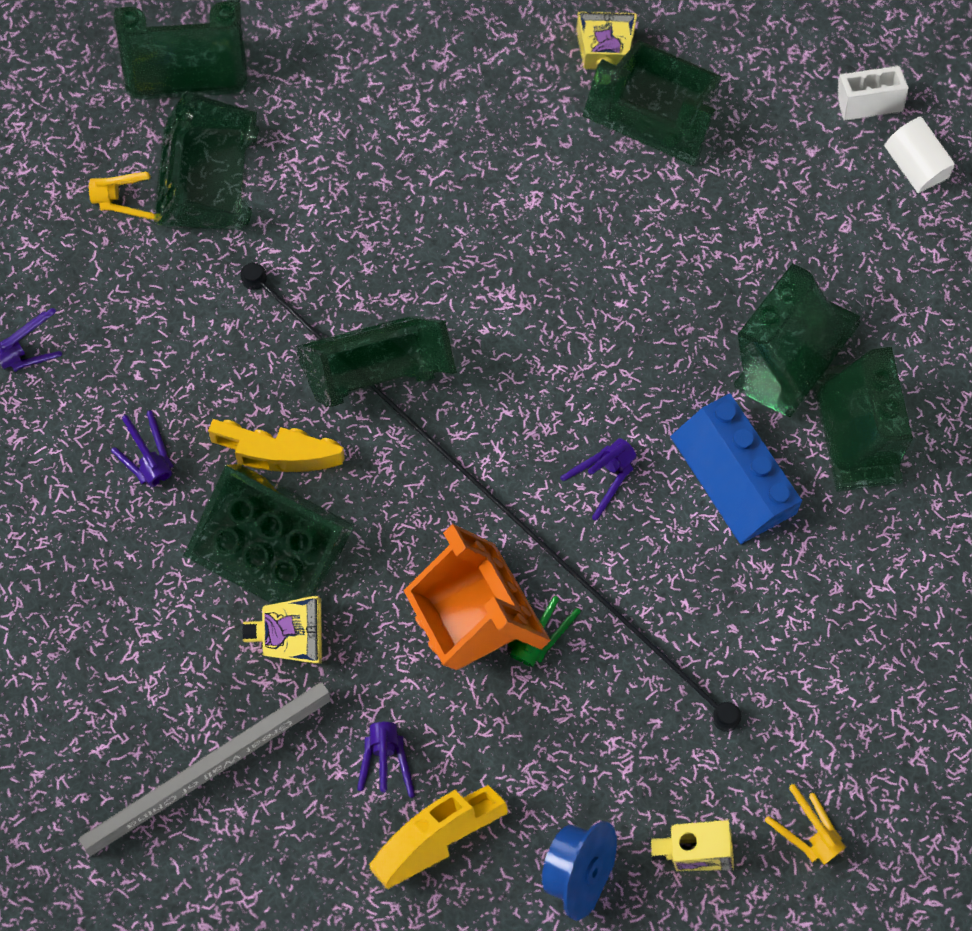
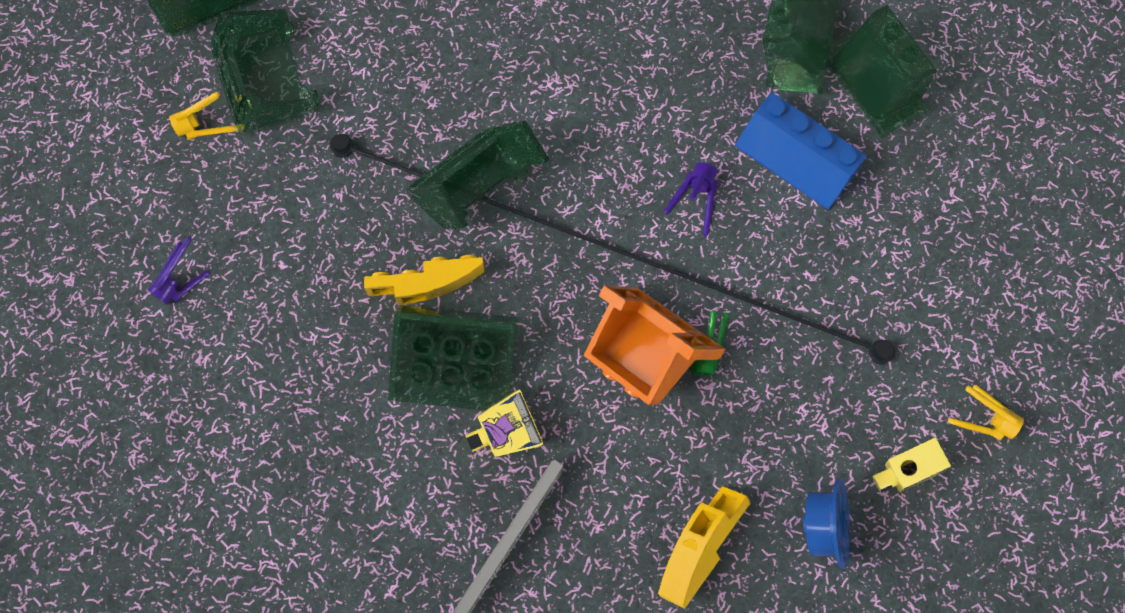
camera: 20 degrees left, 5 degrees up
dark purple plant [111,410,174,487] -> none
dark purple plant [357,722,415,798] -> none

